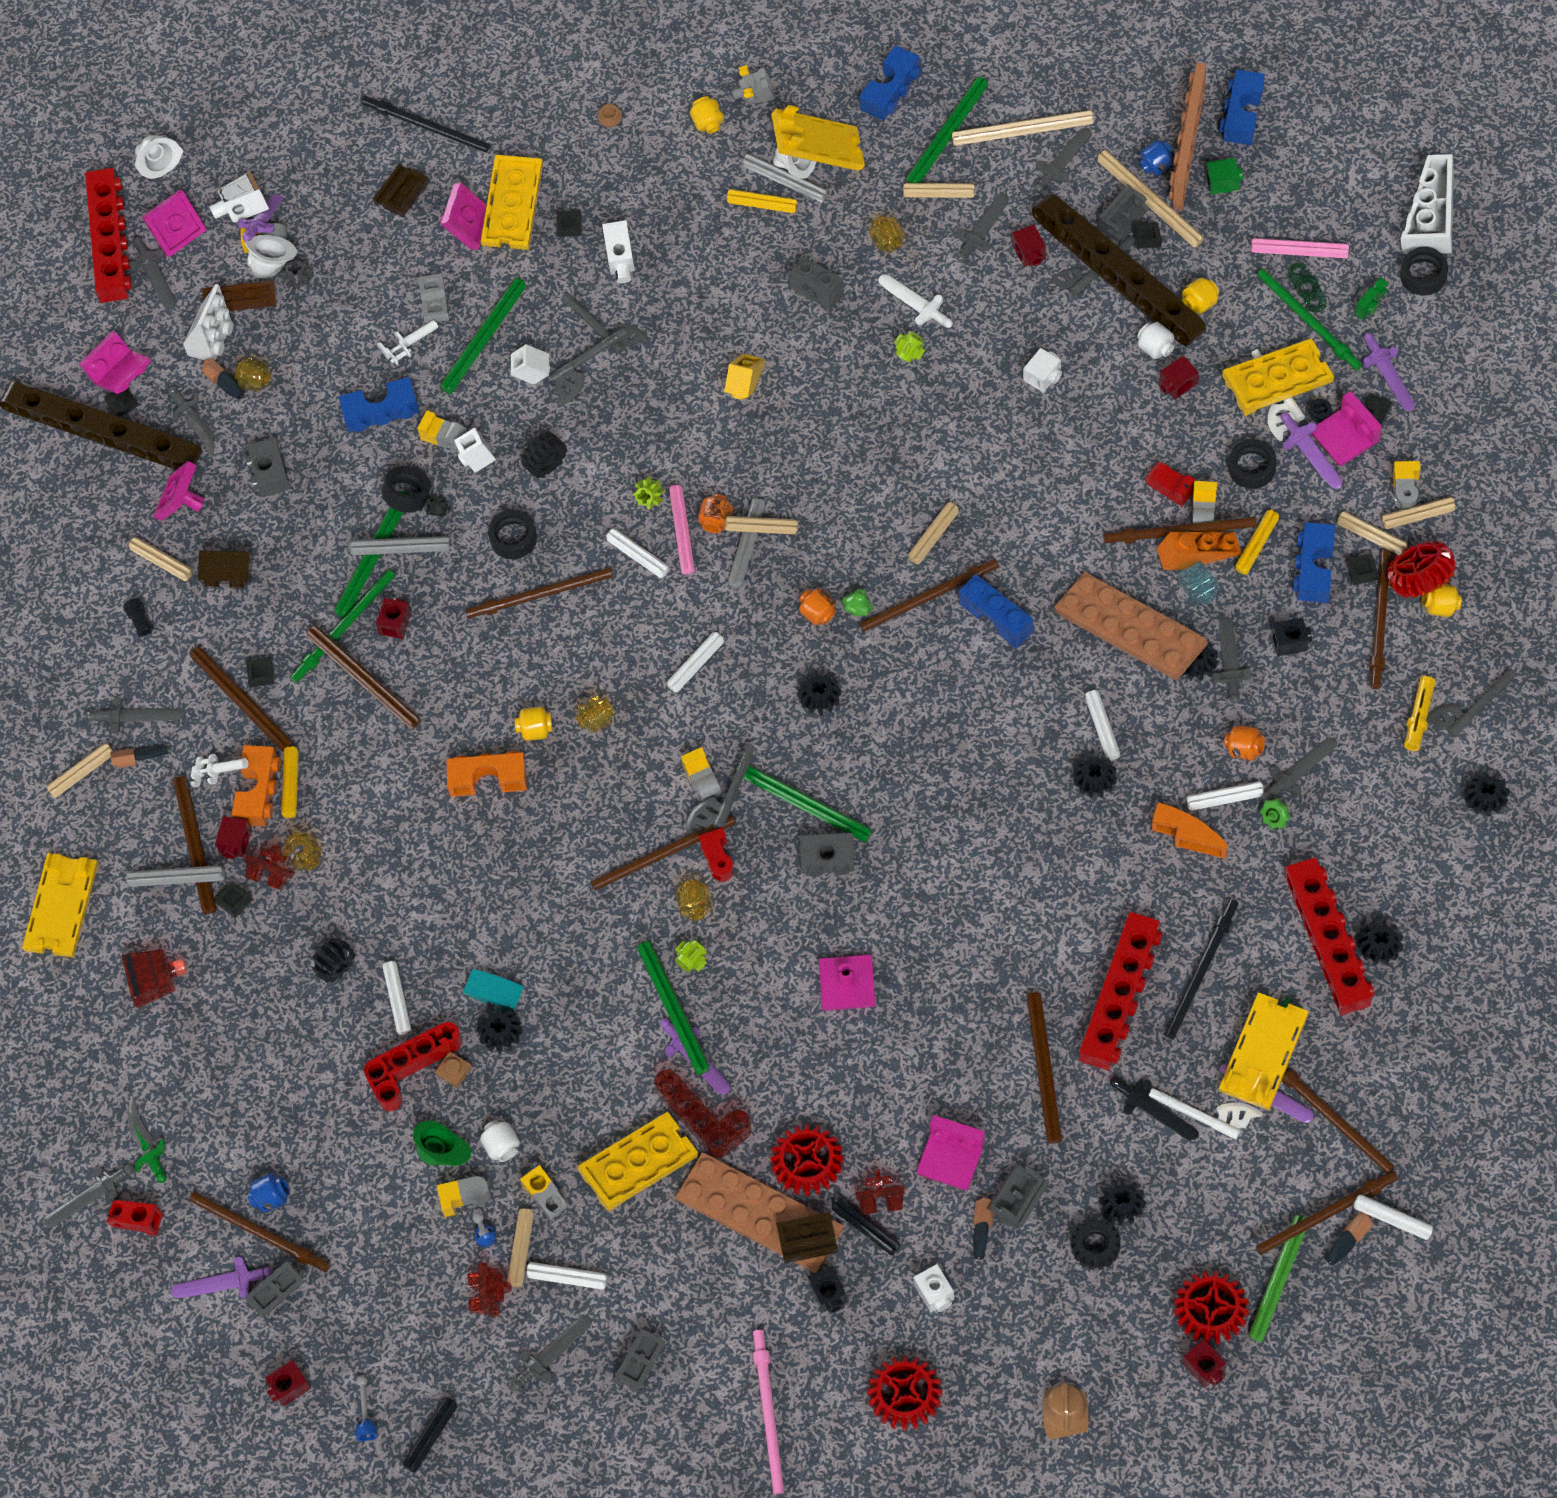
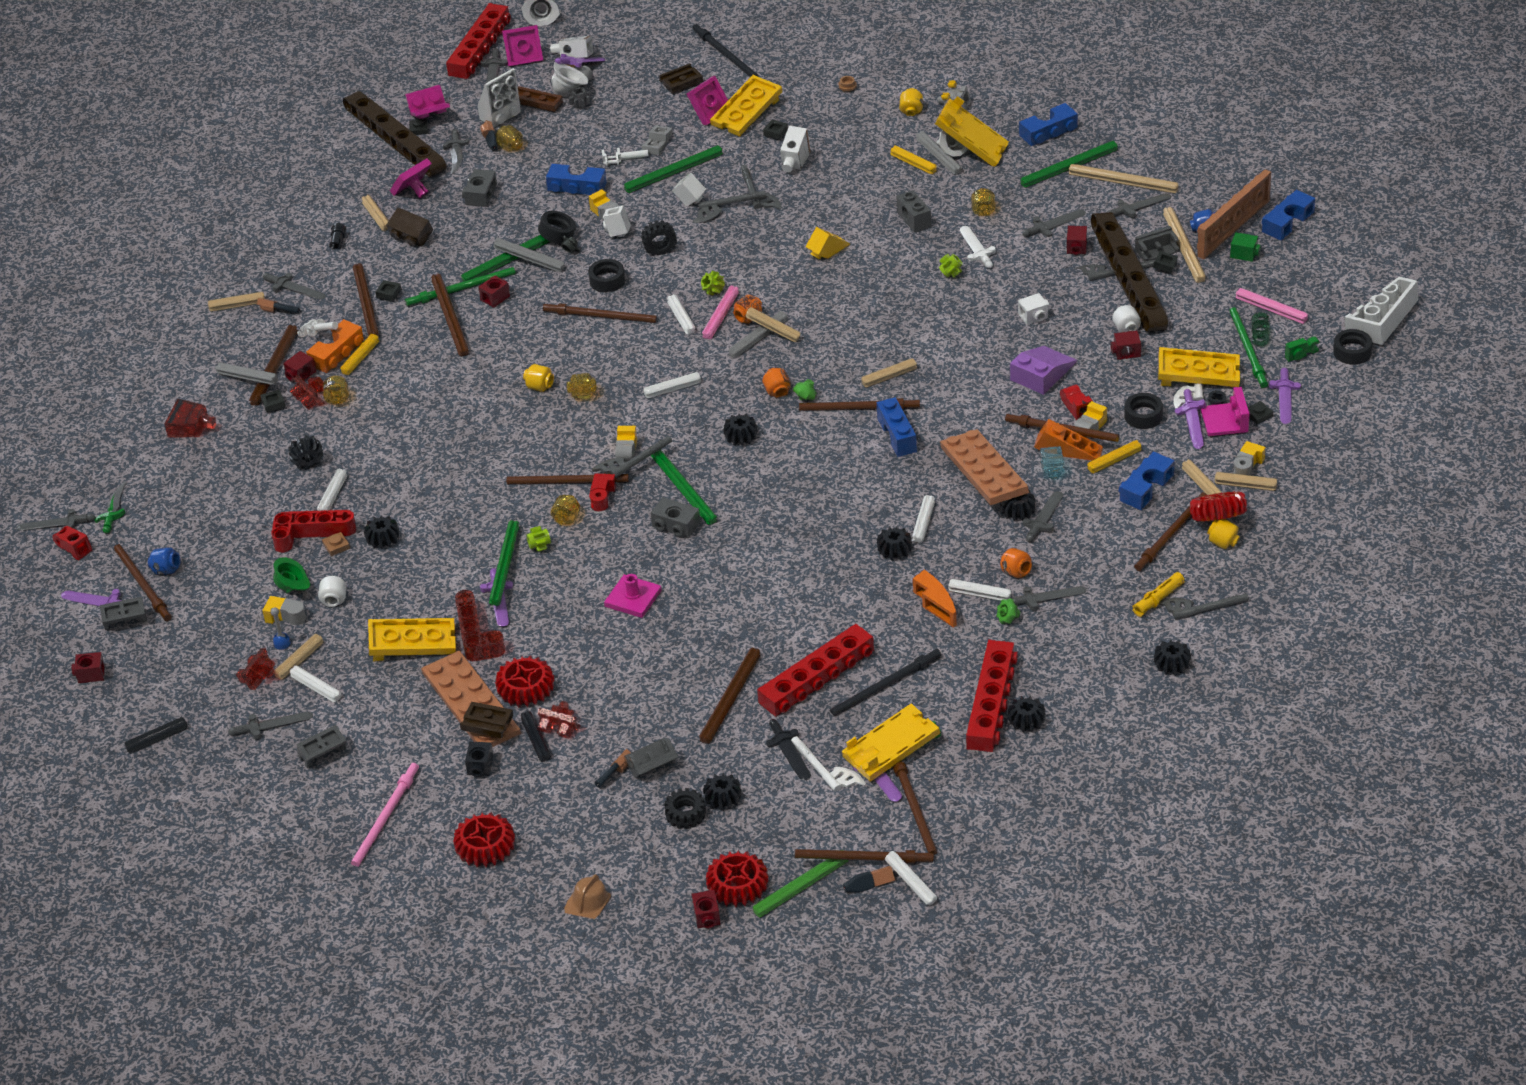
camera: 25 degrees right, 20 degrees down
yellow piece [22,852,99,958] -> none
hinge [355,1375,378,1442] -> none
orange arch [446,751,527,797] -> none
teal slope [462,969,524,1012] -> none
leg [520,1165,568,1220] -> none
tan axle [903,183,975,198] -> none
white brick [913,1264,954,1313] -> none
dark pink bracket [917,1115,985,1191] -> none
yellow head [1182,278,1219,314] -> none
black brick [1272,618,1312,656] -> none
pearl dark grey plate [1347,554,1379,585] -> none
none -> medium lavender slope [1010,346,1077,395]

